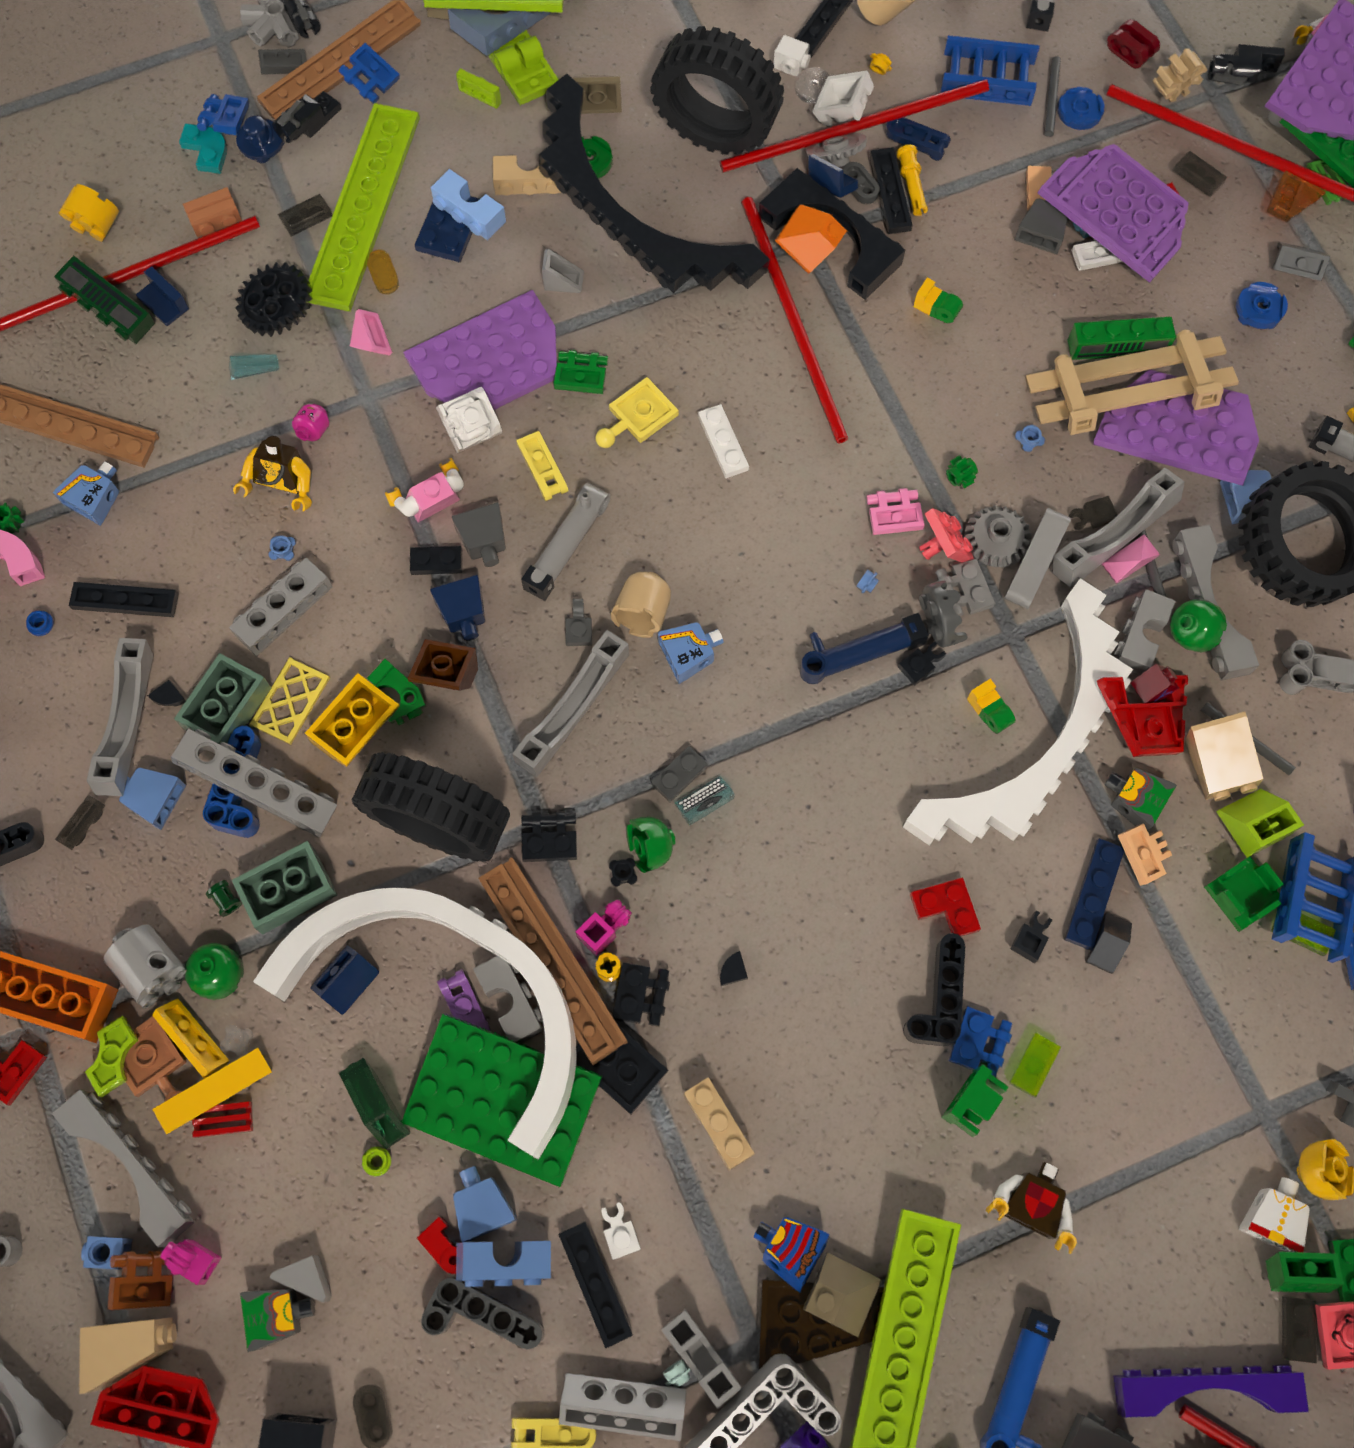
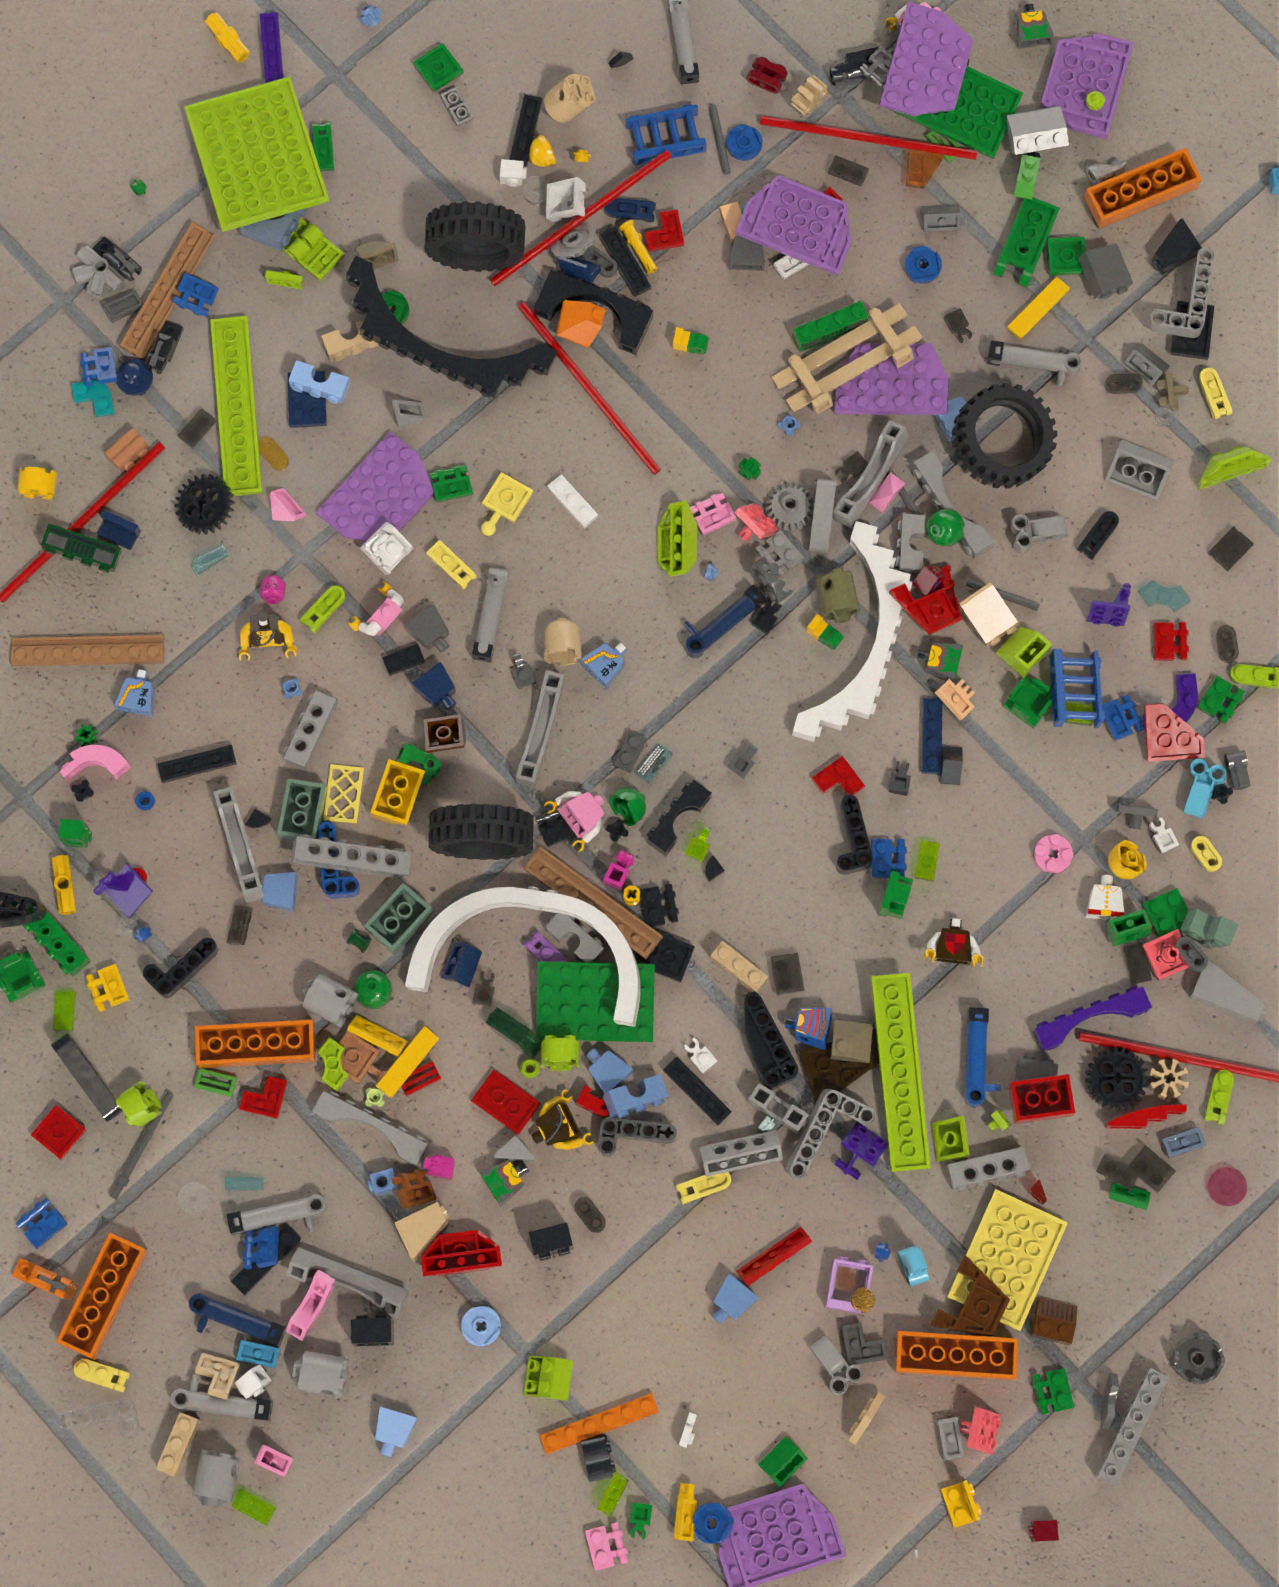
camera: 20 degrees left, 5 degrees up
none -> lime plate [300,586,346,634]
none -> yellowish green plate [365,1088,385,1107]
none -> red tile [471,1070,541,1136]
none -> clear smoke plate [472,971,495,1007]
none -> yellow hat [529,135,557,167]
none -> torso [532,1089,594,1150]
none -> lime brick [541,1035,580,1071]
none -> bright pink torso [544,791,604,852]
none -> red plate [645,209,684,252]
none -> black arch [647,779,712,857]
none -> lime wedge [657,501,697,577]
none -> clear neon green plate [685,827,711,863]
none -> dark grey plate [728,744,758,779]
none -> black beam [744,992,798,1090]
none -> clear smoke plate [770,952,805,996]
none -> olive cylinder [815,568,860,623]
none -> flat silver plate [860,46,893,89]
none -> clear smoke plate [943,308,972,343]
none -> bright pink plate [1034,834,1073,874]

